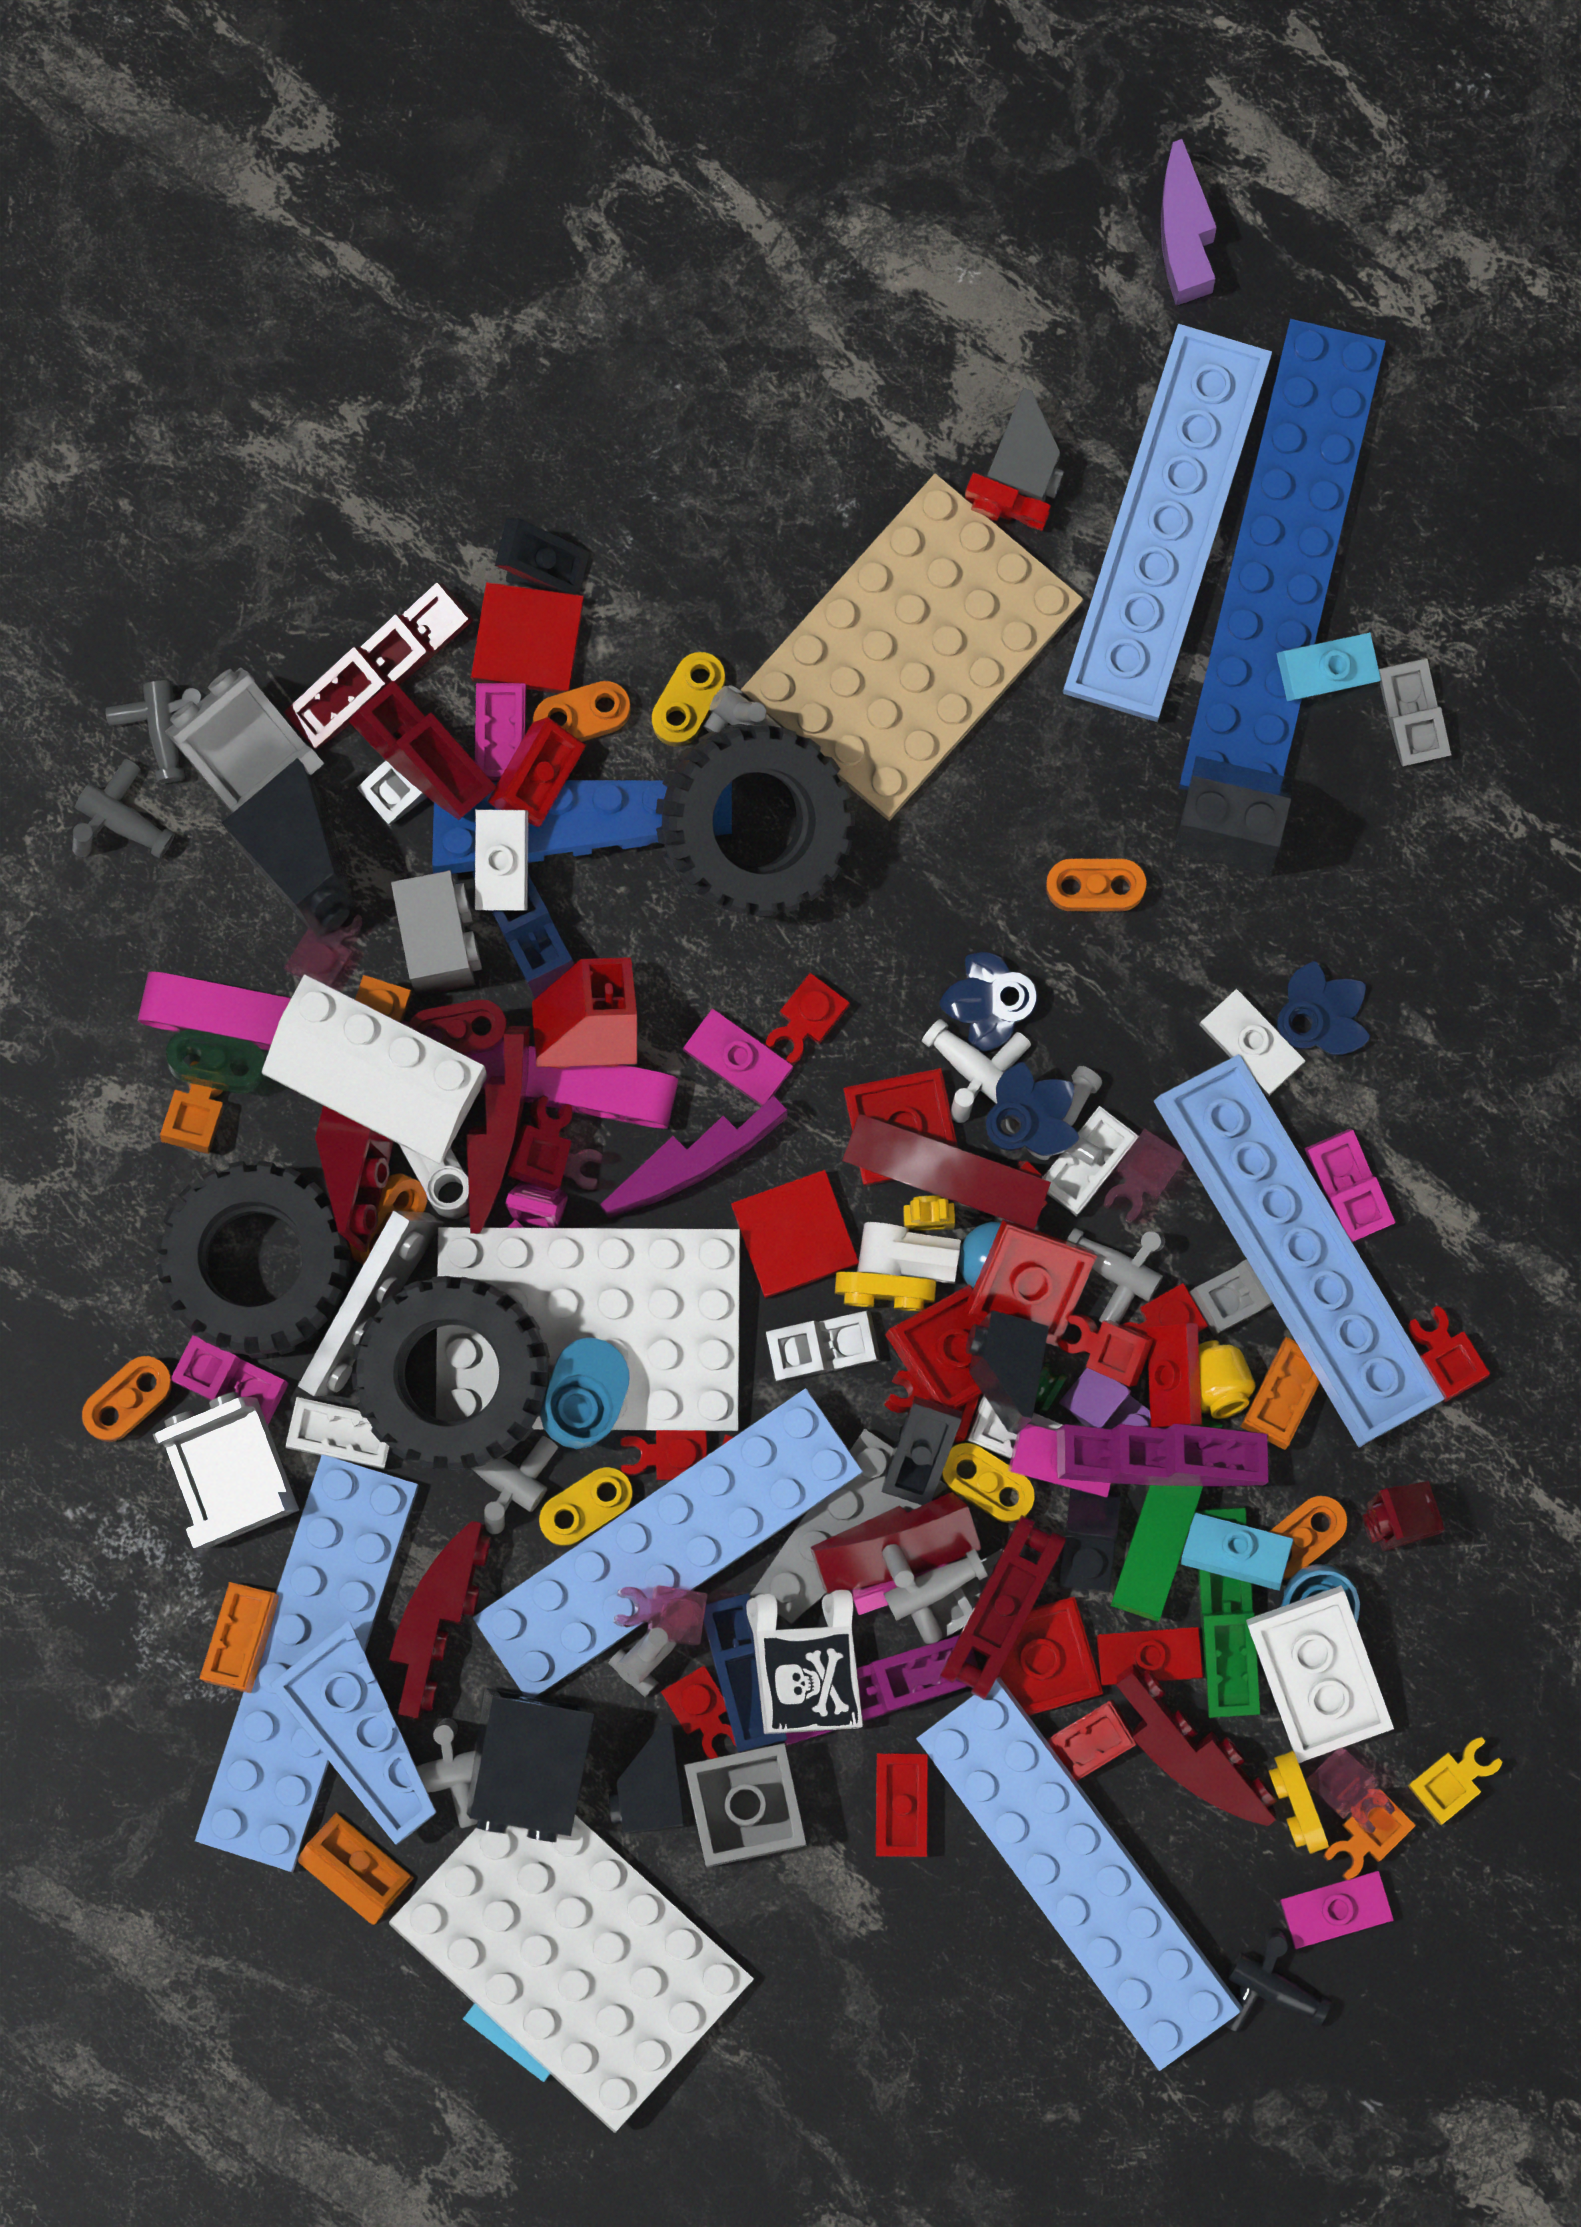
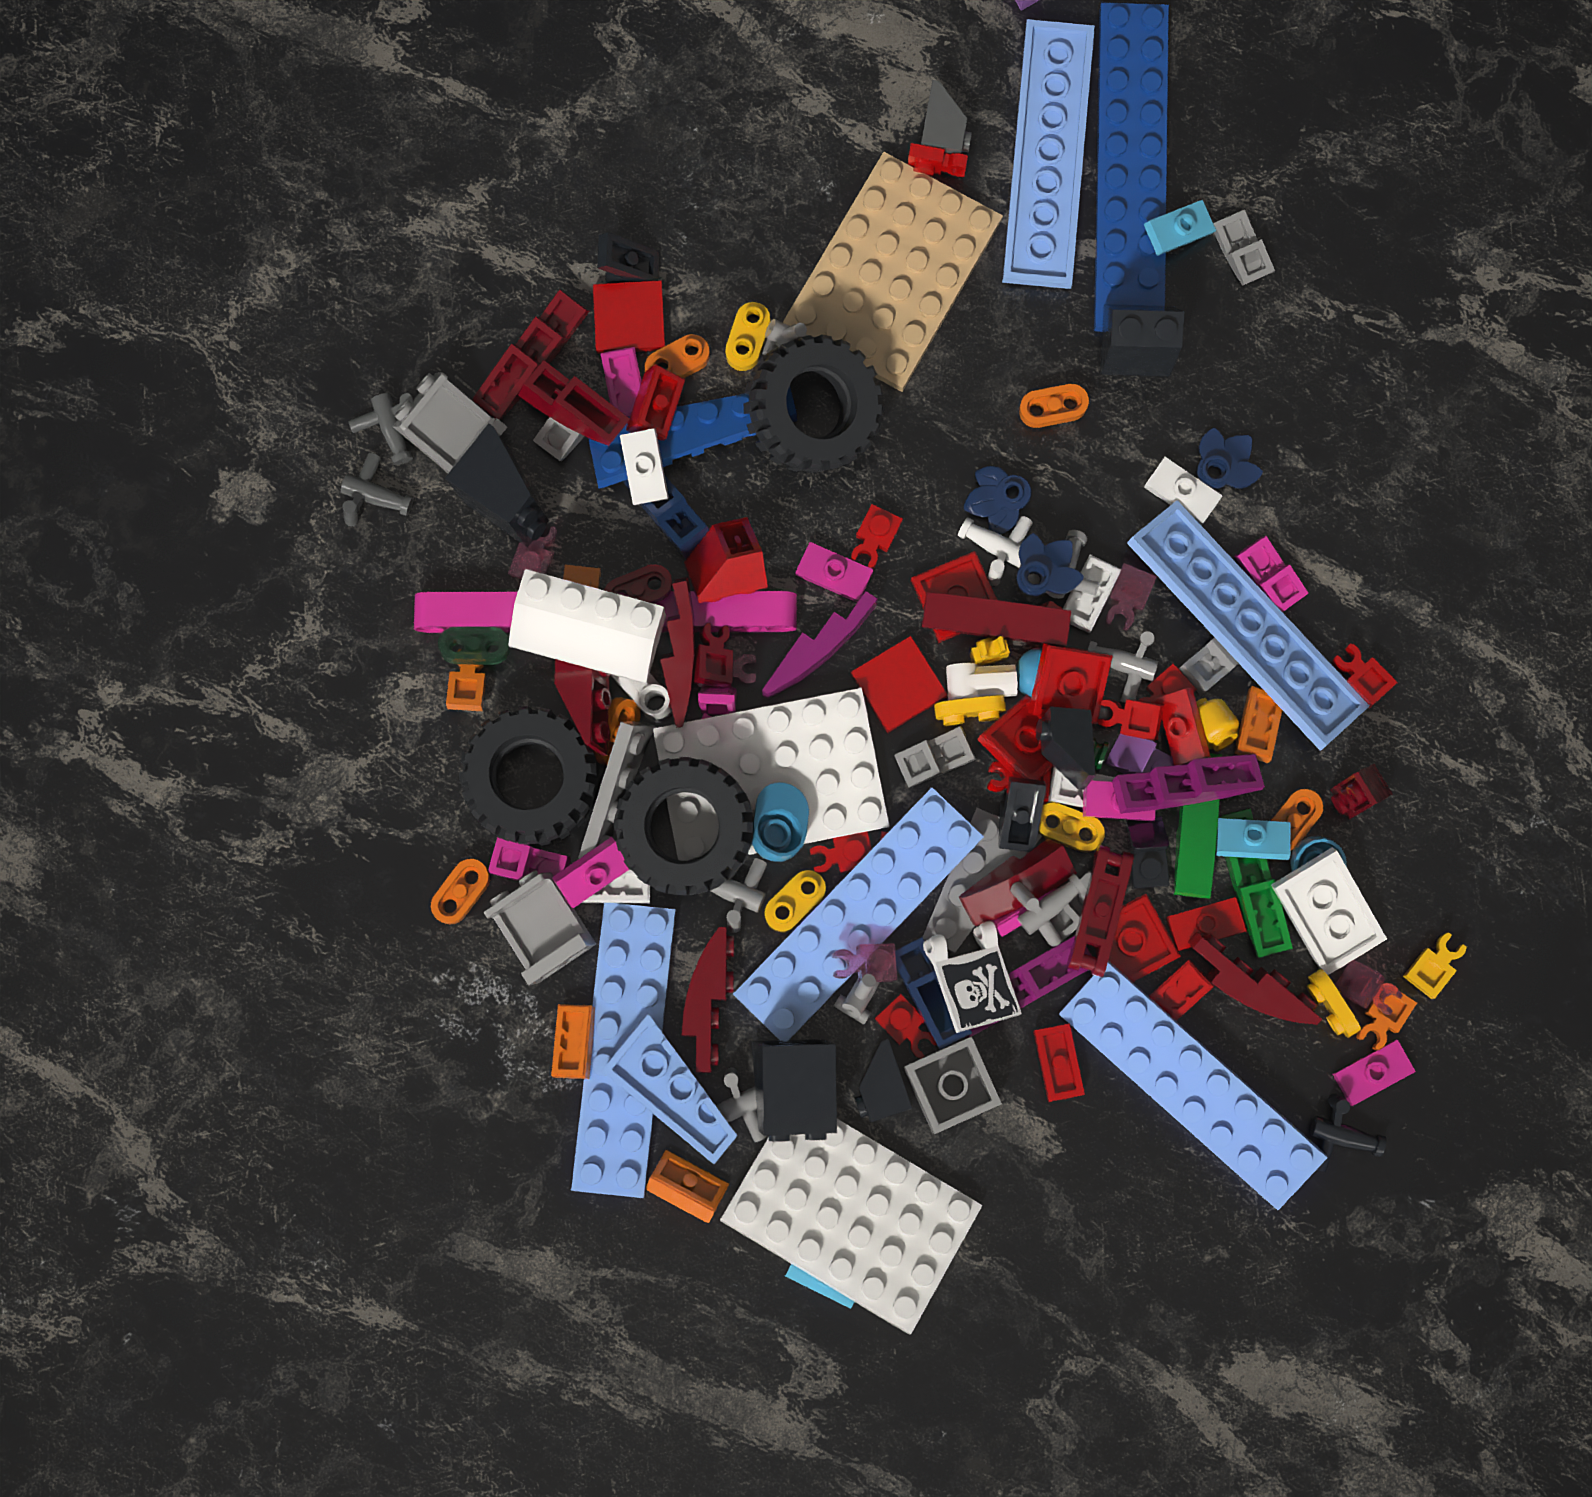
camera: 15 degrees left, 0 degrees up
light grey brick [391,871,482,997] -> none
none -> dark pink plate [552,837,629,909]

